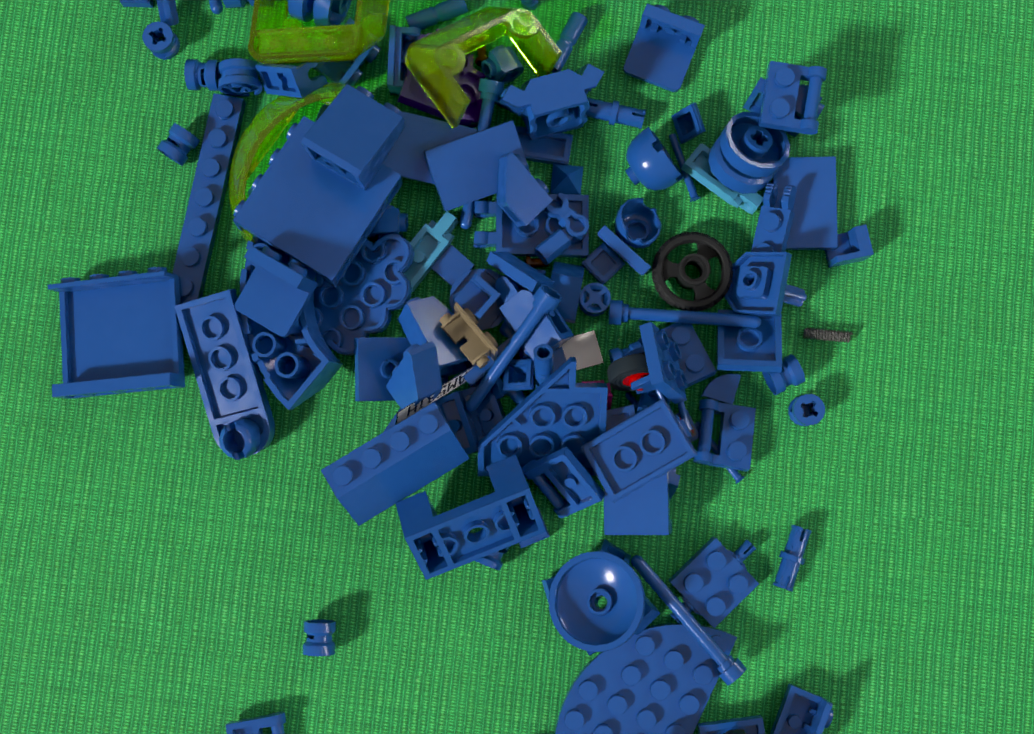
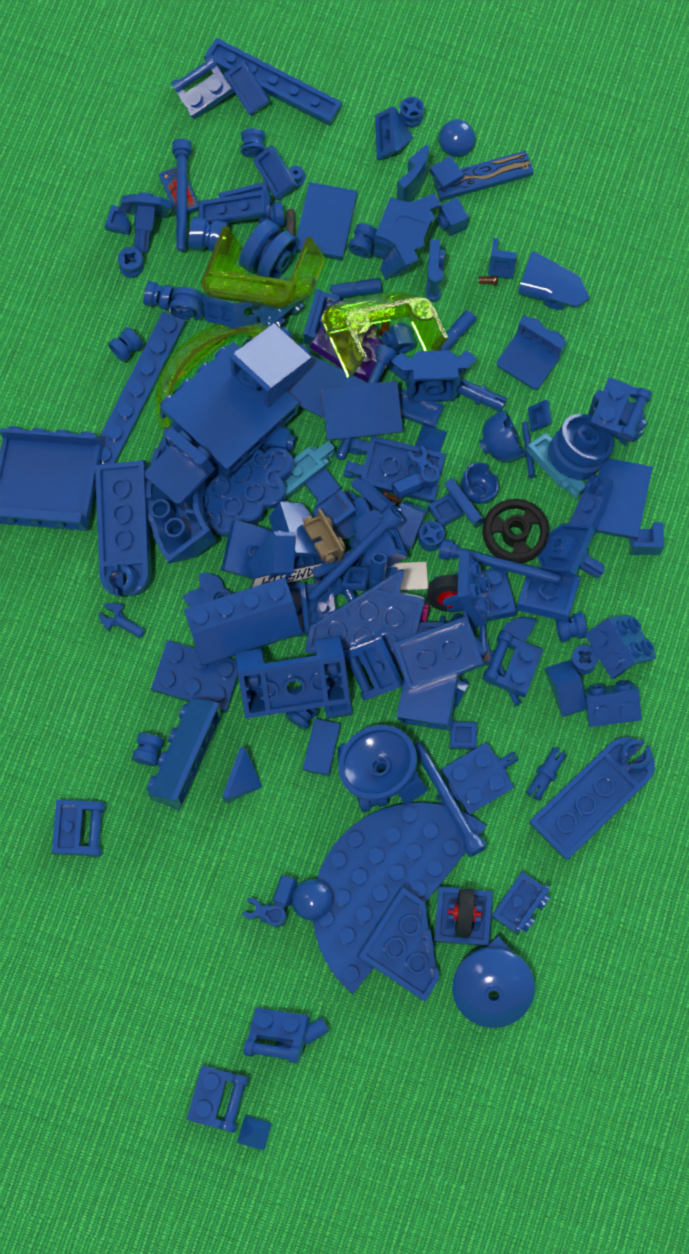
camera: 10 degrees right, 10 degrees down
blue slope [497,152,553,227] -> none
dark grey piece [803,327,853,343] -> none
none -> blue bar [98,603,145,638]
none -> blue slope [147,698,222,811]
none -> blue plate [151,640,238,713]
none -> blue plate [183,573,233,607]
none -> blue slope [222,747,262,803]
none -> blue tile [303,718,340,776]
none -> blue tile [450,722,477,750]
none -> blue plate [529,737,655,861]
none -> blue slope [544,660,586,717]
none -> blue bracket [584,681,642,727]
none -> blue bracket [585,615,656,679]

